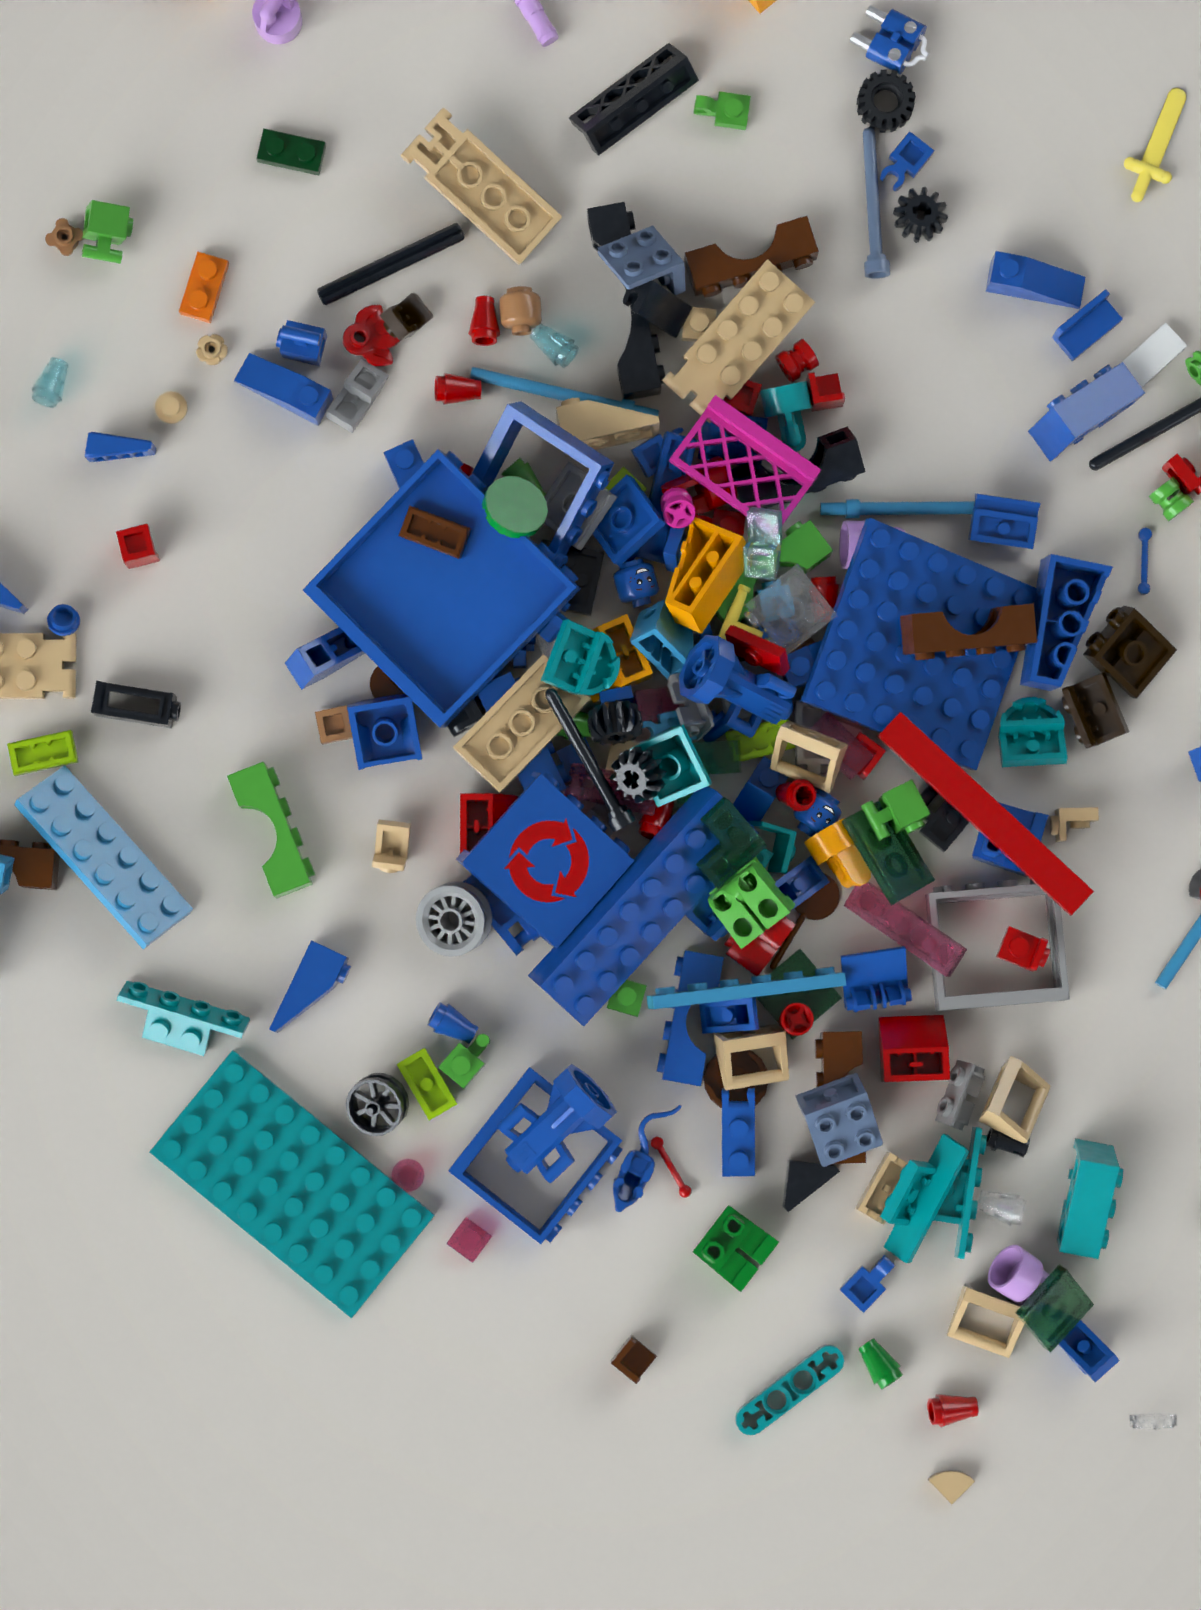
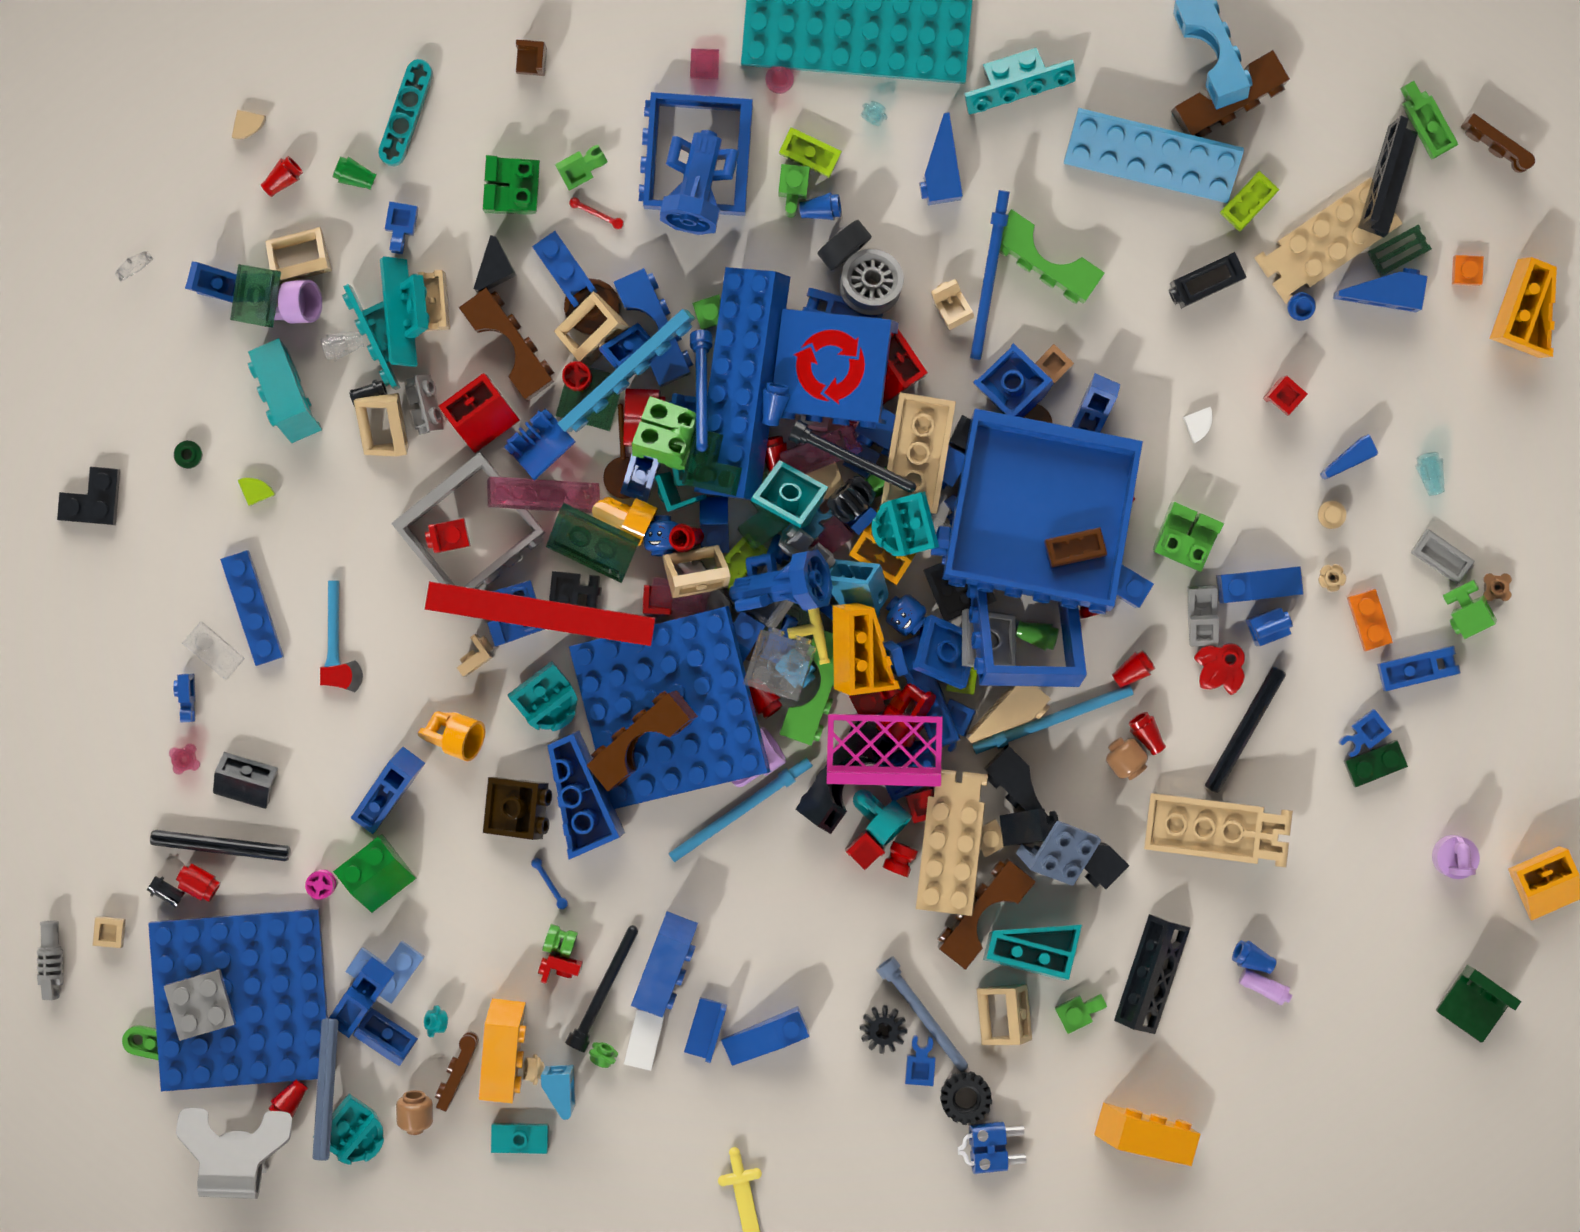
camera: 150 degrees right, 5 degrees up
black wheel [346,1073,409,1136] -> none
dark brown bracket [380,293,433,341] -> none
green tile [482,476,548,538] -> none
clear light blue cone [530,323,579,368] -> none
black gear [609,746,667,804] -> none
blue animal [613,1105,682,1212] -> none
dark pink wheel [660,487,695,528] -> none
red plate [725,625,790,677] -> none
clear light blue slope [743,507,782,581] -> none
sand blue bracket [795,1072,883,1167] -> none
bright green brick [861,779,930,841] -> none
blue plate [968,493,1041,549] -> none
dark brown bracket [1062,672,1130,749] -> none
none -> lime tile [238,478,276,506]
none -> light orange piece [417,711,485,762]
none -> bright green plate [555,145,608,191]
none -> blue piece [690,330,712,452]
none -> blue cone [762,382,790,426]
none -> black tyre [817,220,872,271]
none -> clear light blue plate [861,101,888,126]
none -> blue bar [970,190,1010,360]
none -> tan tile [977,984,1032,1045]
none -> teal wedge [983,925,1082,981]
none -> bright green hips [1153,502,1224,572]
none -> white tile [1183,407,1212,444]
none -> blue cone [1232,940,1277,974]
none -> blue plate [1338,709,1392,757]
none -> blue plate [1377,646,1461,691]
none -> light grey tile [1411,529,1475,584]

